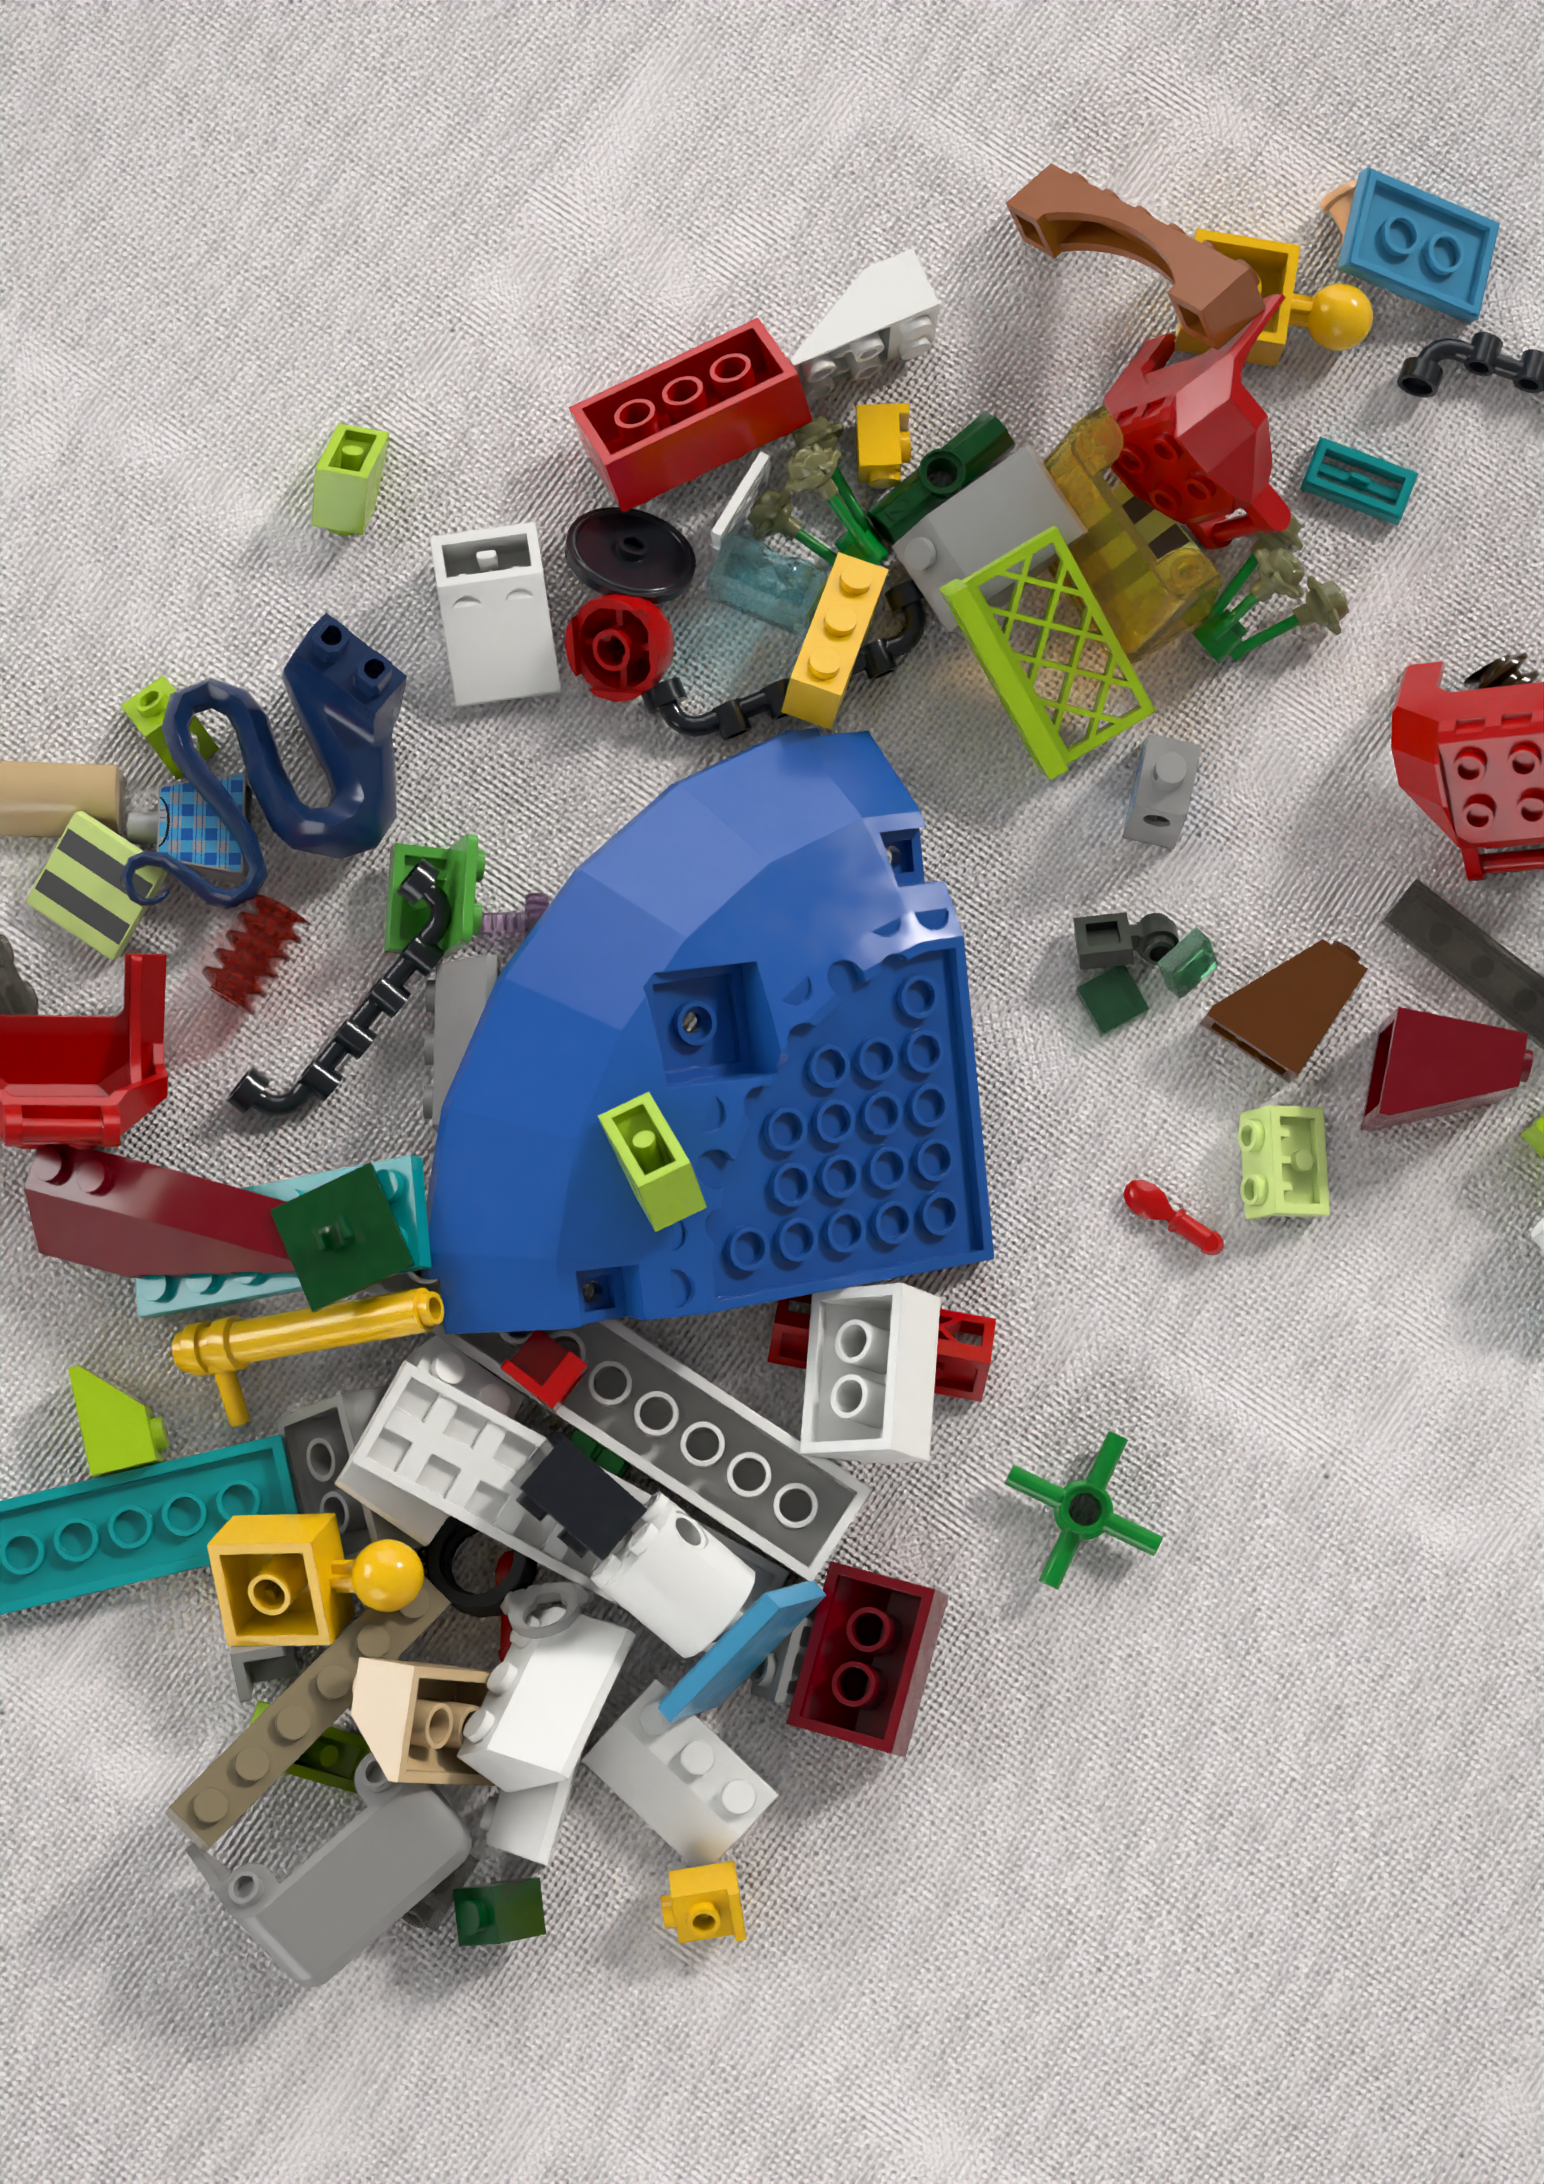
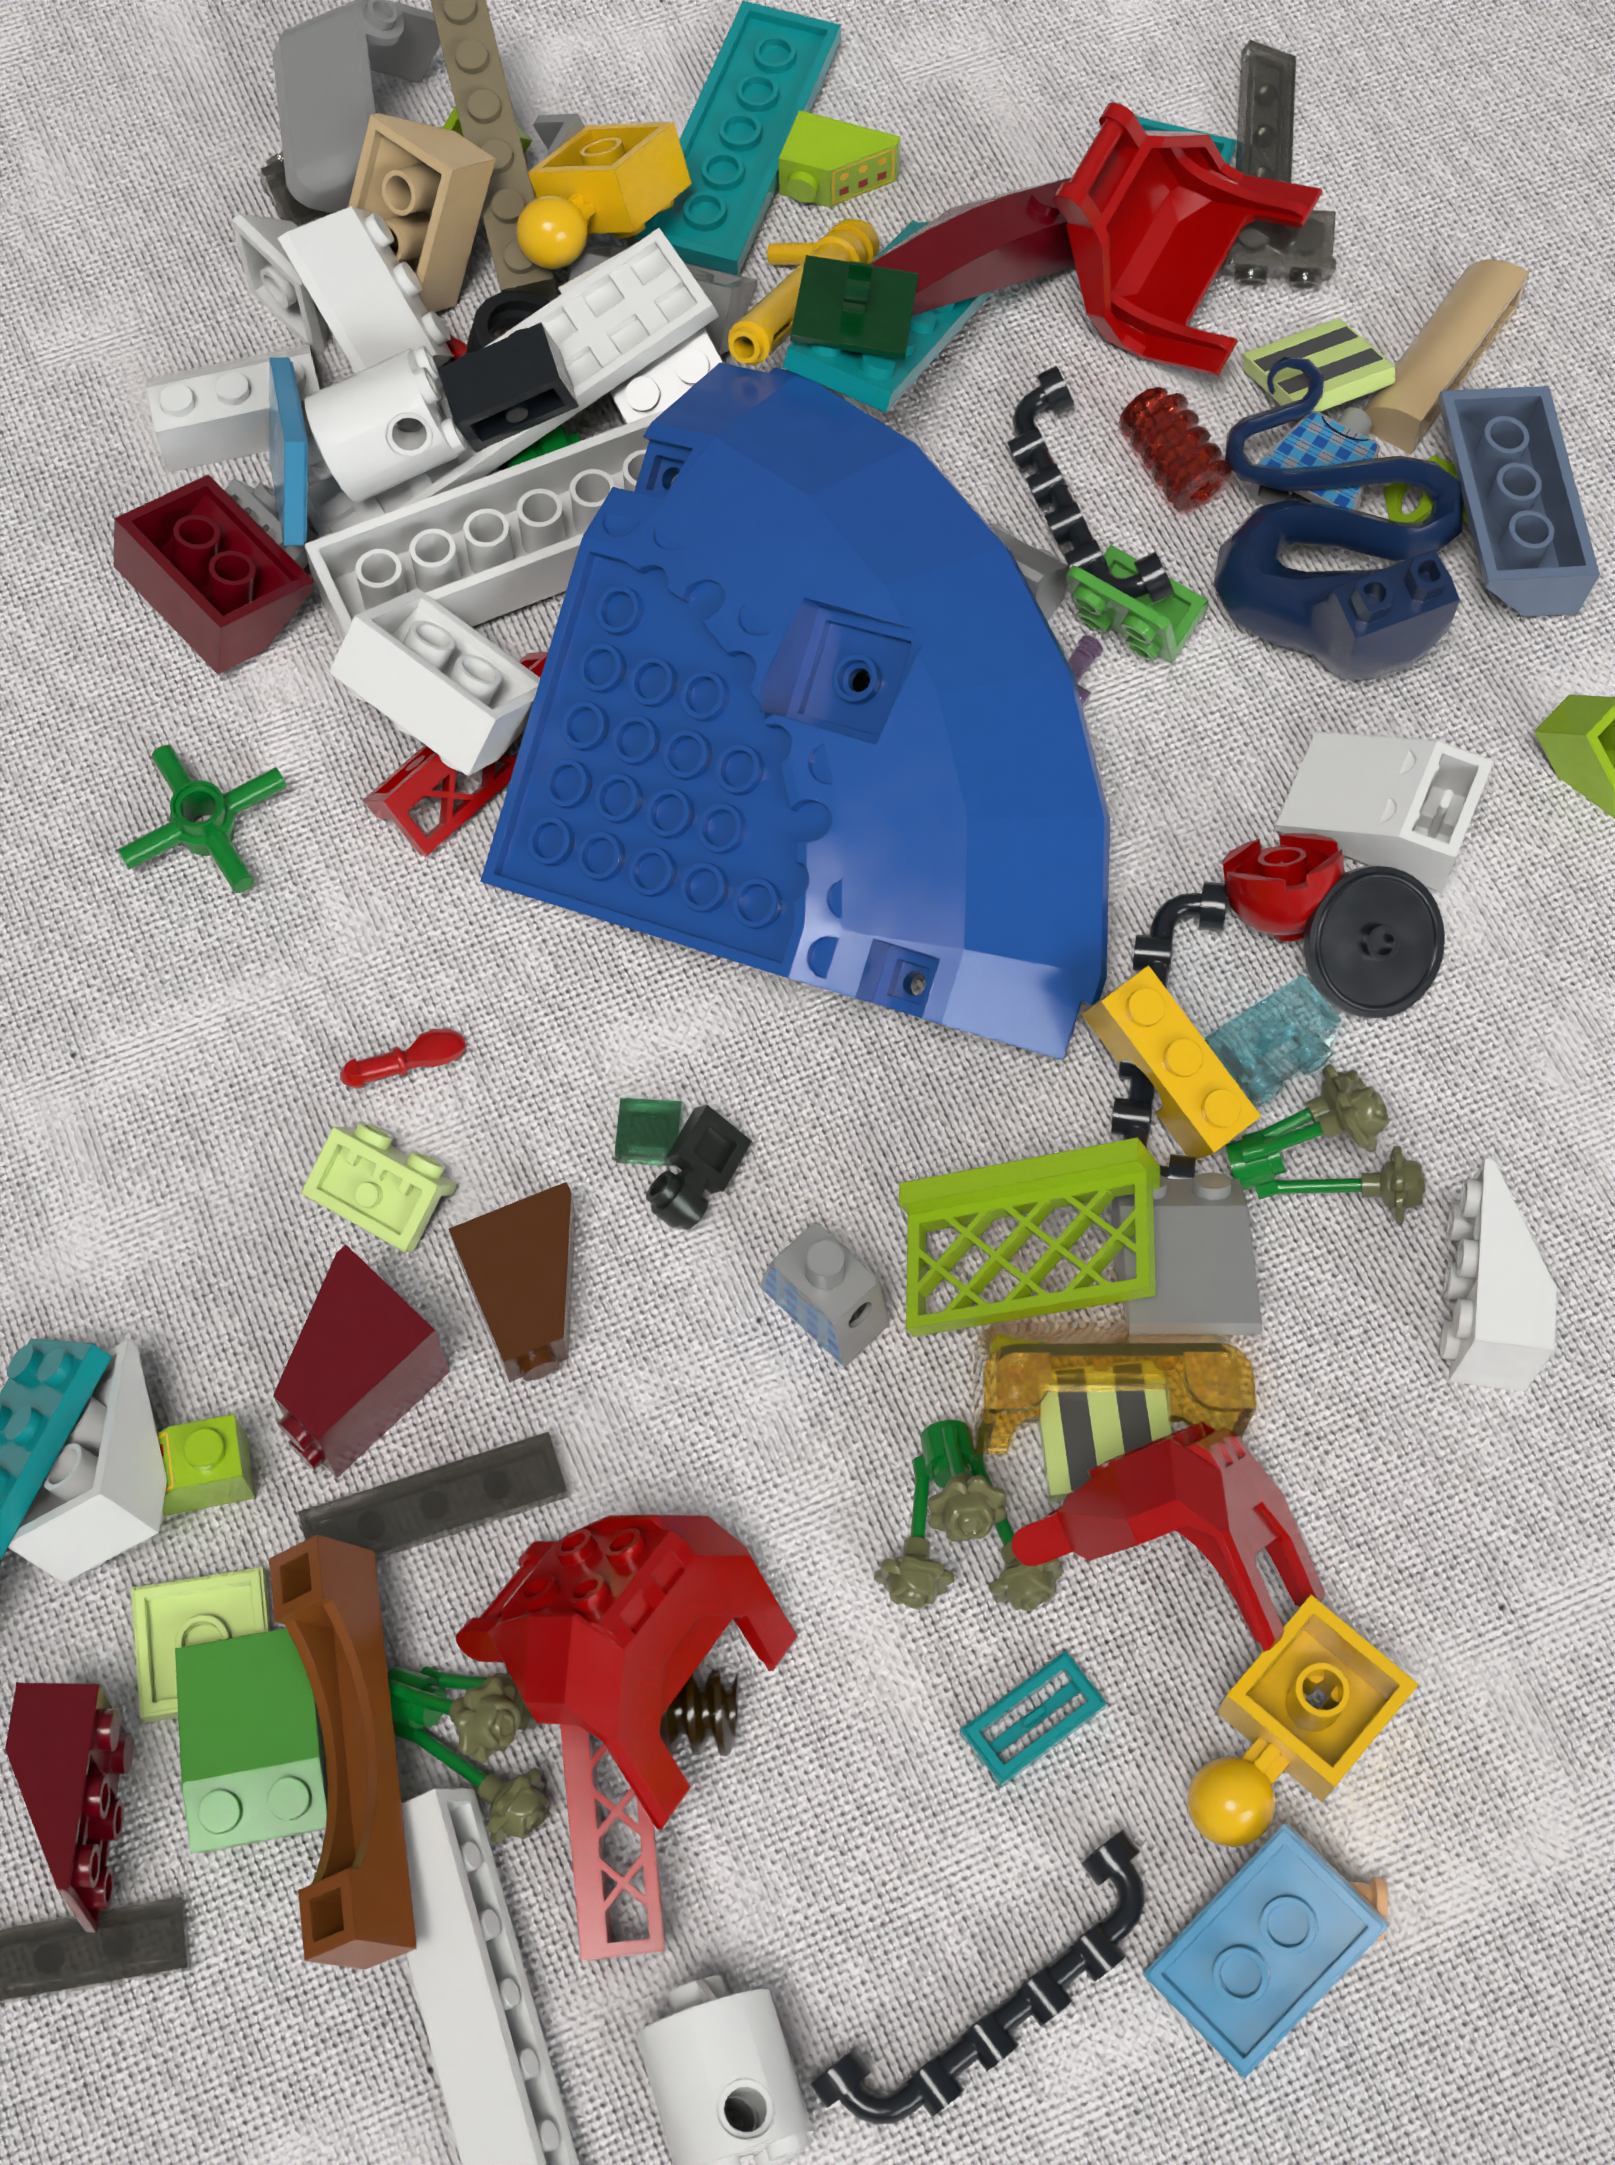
camera: 125 degrees right, 15 degrees down
dark green brick [453,1877,546,1947] -> none
red panel [500,1330,590,1413] -> none
light grey piece [500,1581,594,1639] -> none
red brick [569,318,813,512] -> none
lime slope [598,1092,707,1232] -> none
yellow brick [660,1860,747,1944] -> none
white window [710,451,771,563] -> none
yellow brick [855,403,911,489] -> none
dark green piece [867,411,1015,545] -> none
dark orange arch [1006,163,1266,350] -> none
clear green tile [1157,927,1218,999] -> none
none -> sand blue slope [1438,386,1600,617]

